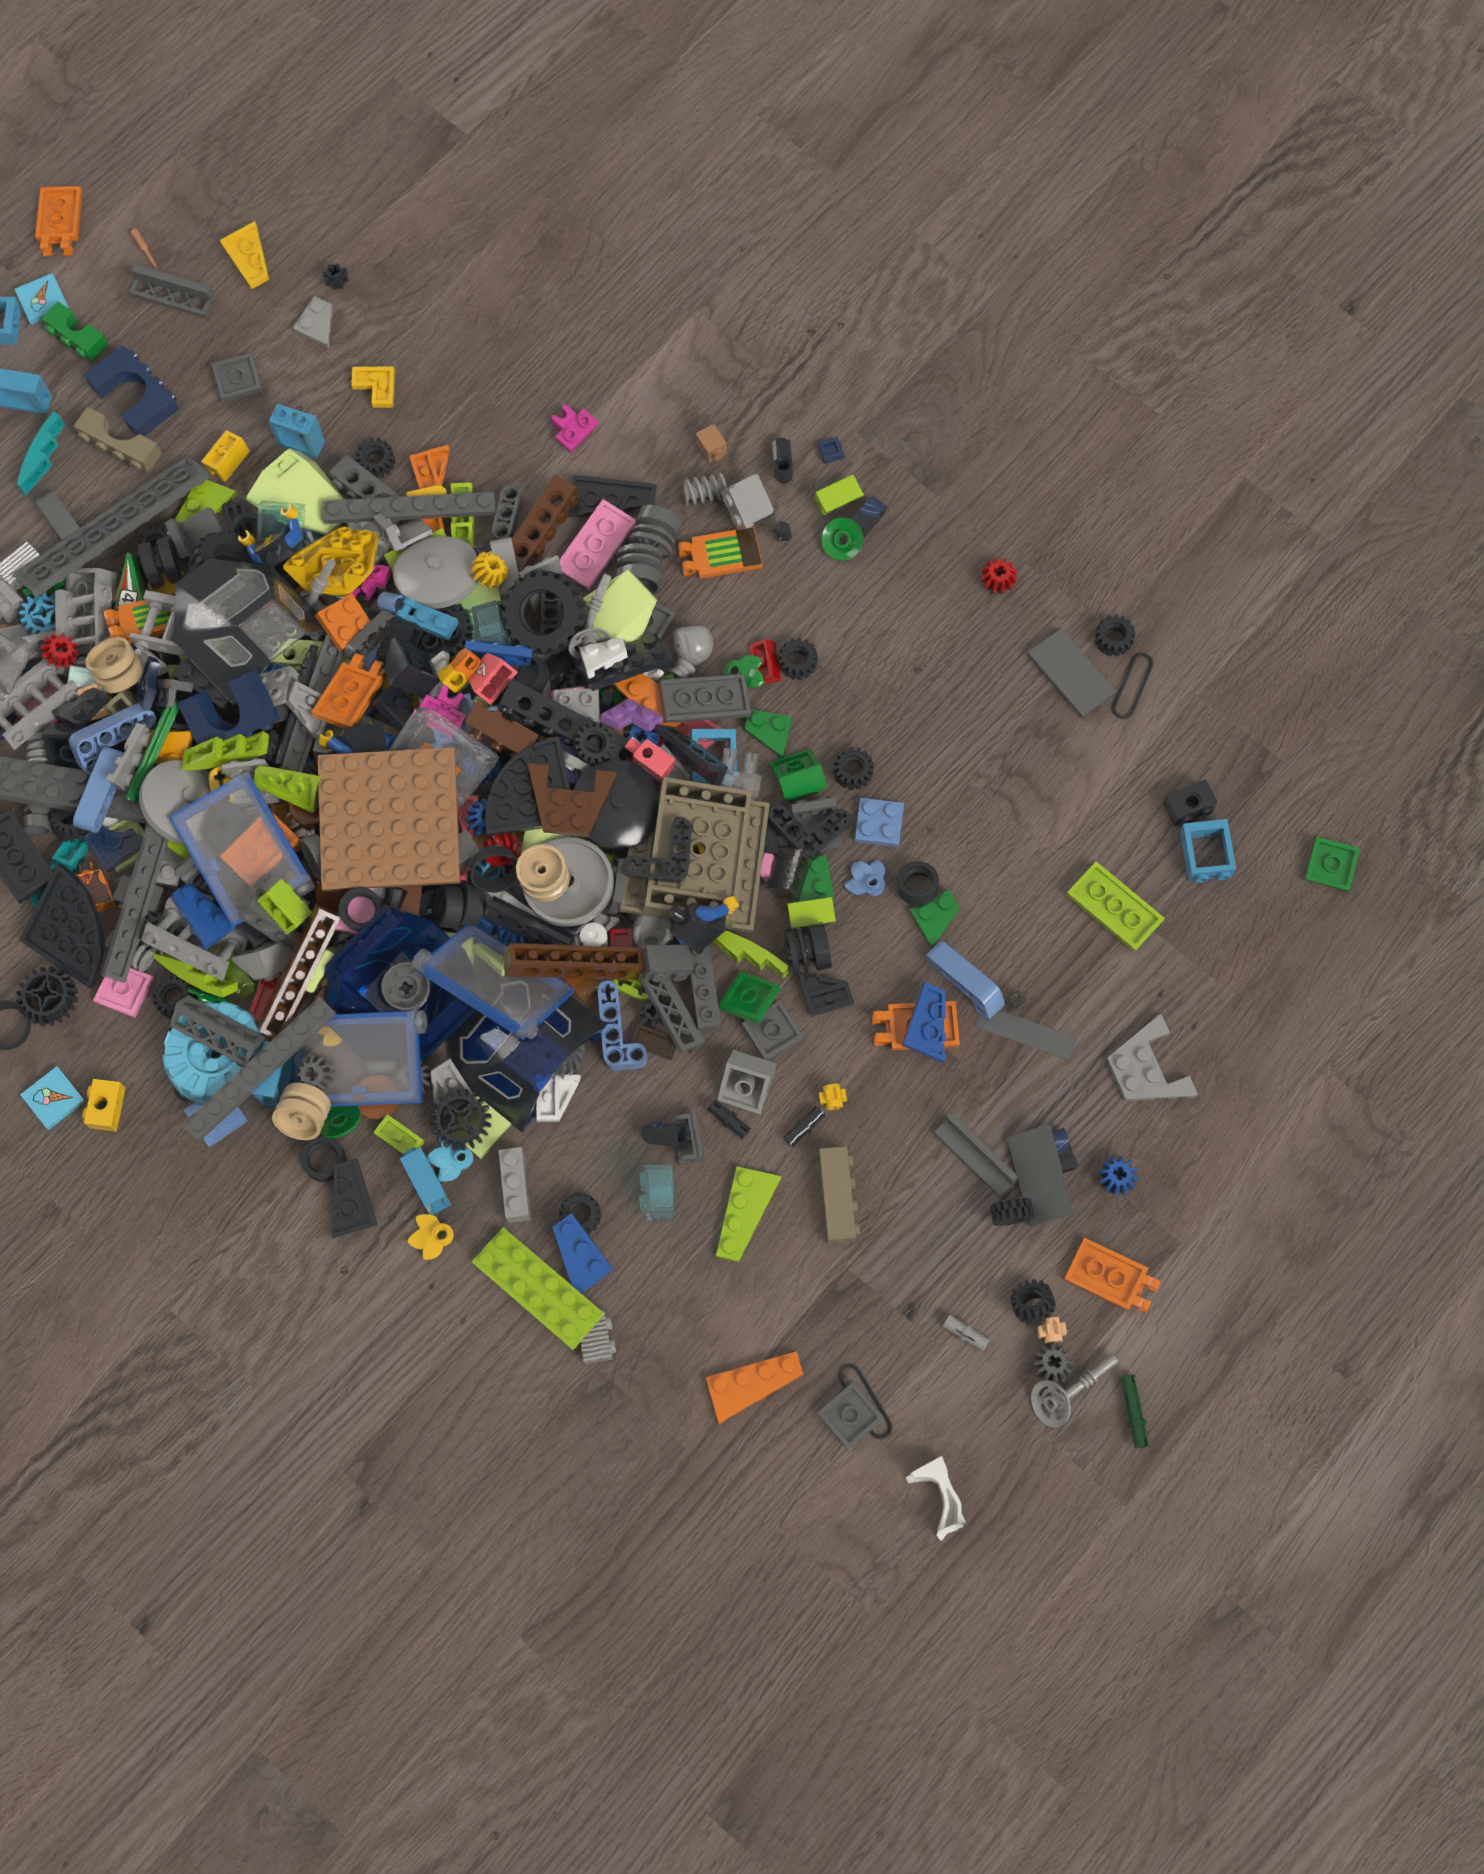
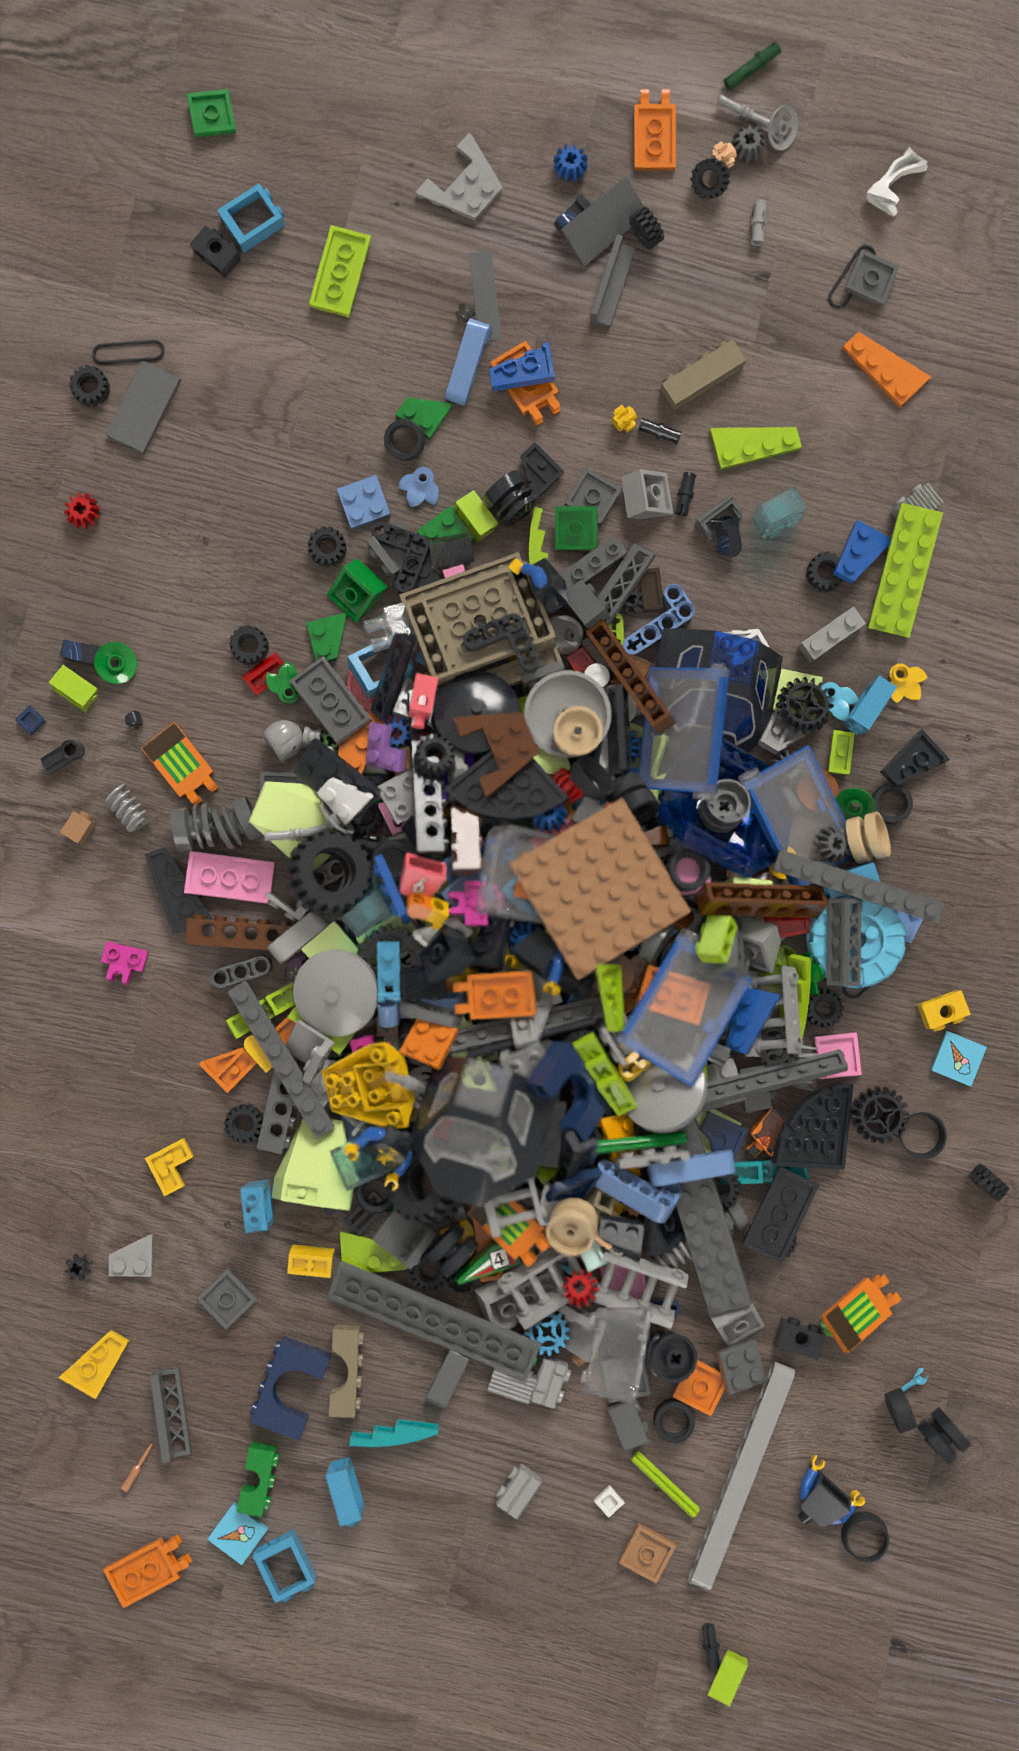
camera: 120 degrees left, 15 degrees up
yellow gear [471,551,509,590] -> none
light grey bracket [720,474,773,530] -> none

